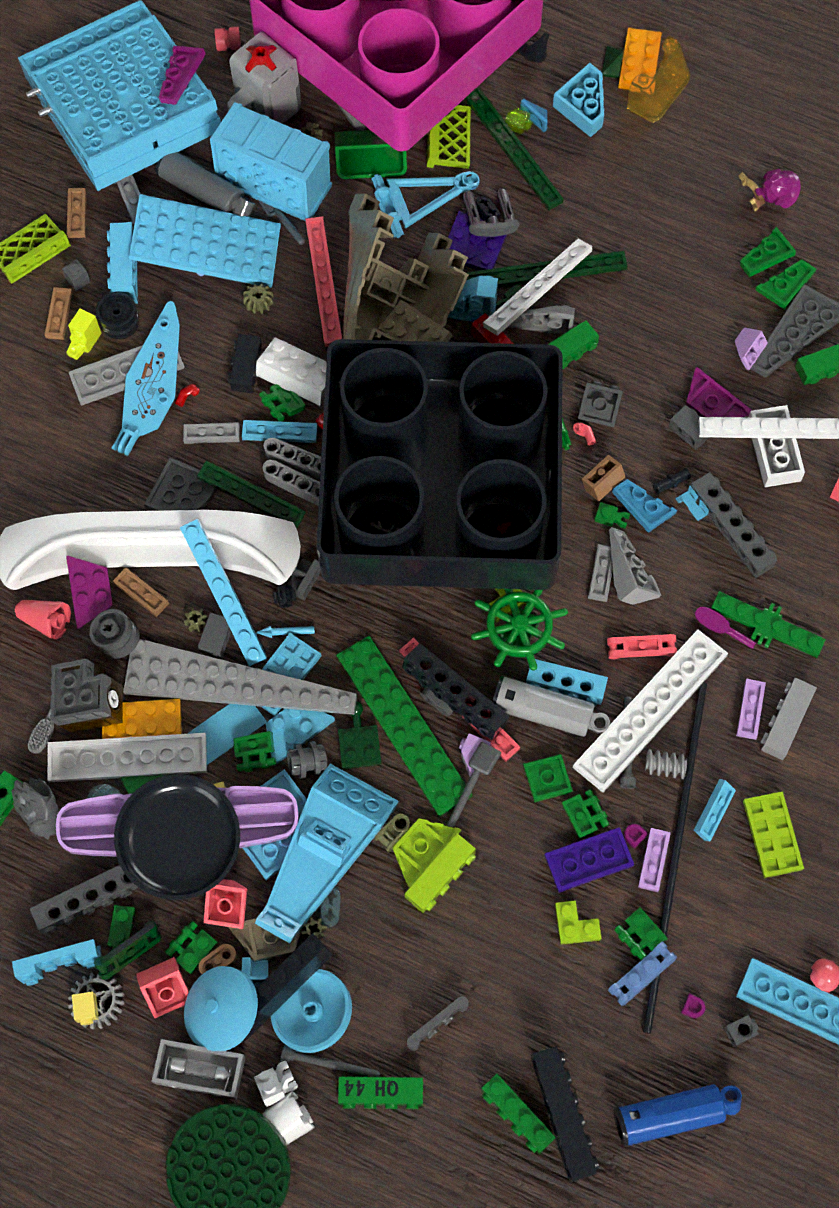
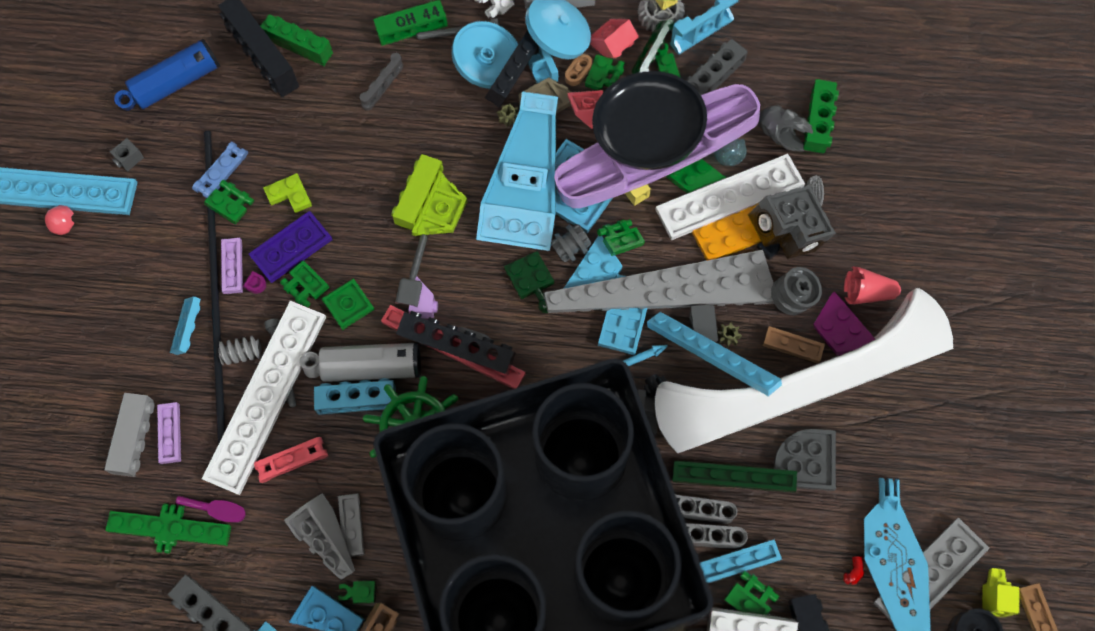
camera: 160 degrees right, 0 degrees up
light grey tile [183,422,240,444] -> none
medium azure sticker [187,704,267,765] -> none
clear light blue beam [321,887,341,927] -> none
green plate [336,636,473,817] -> none
olive piece [374,814,410,852] -> none
magenta tile [681,993,705,1018] -> none
lime plate [743,791,804,878] -> none

